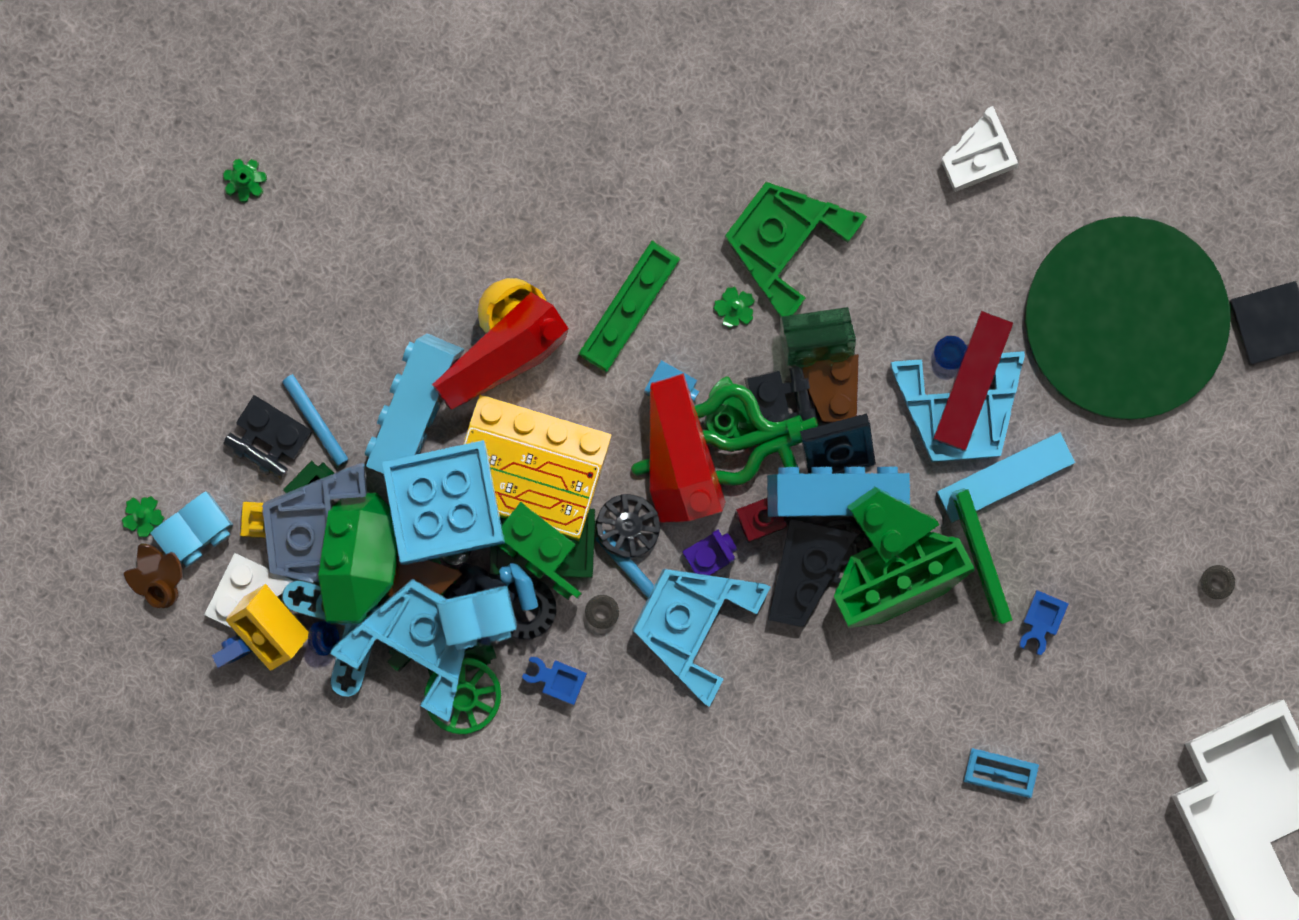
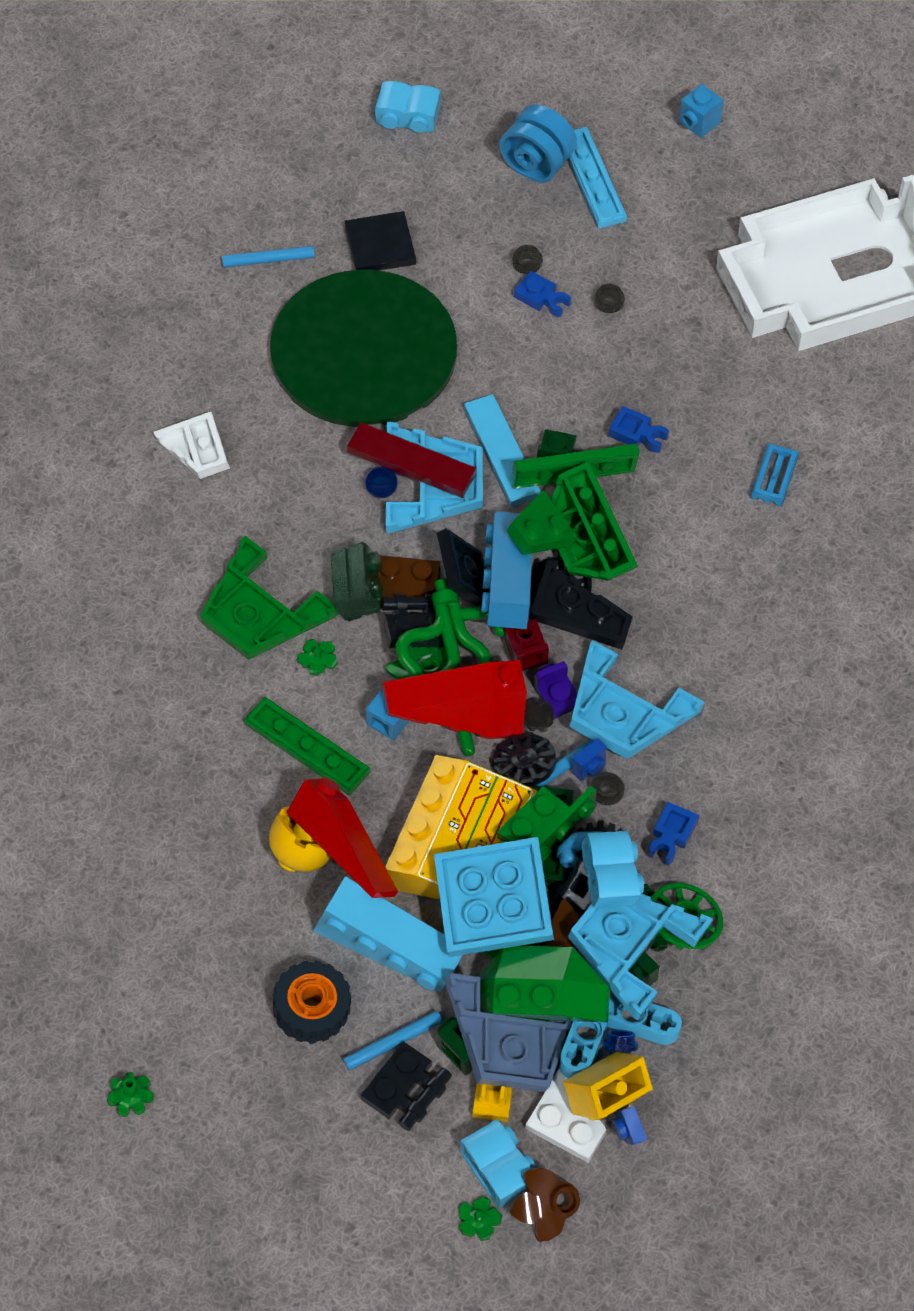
camera: 85 degrees left, 25 degrees down
none -> dark azure bar [222,246,315,268]
none -> black wheel [273,961,351,1044]
none -> clear smoke plate [512,245,543,274]
none -> blue plate [514,271,571,317]
none -> clear smoke plate [524,698,554,733]
none -> dark green bracket [537,429,576,458]
none -> blue plate [572,738,607,781]

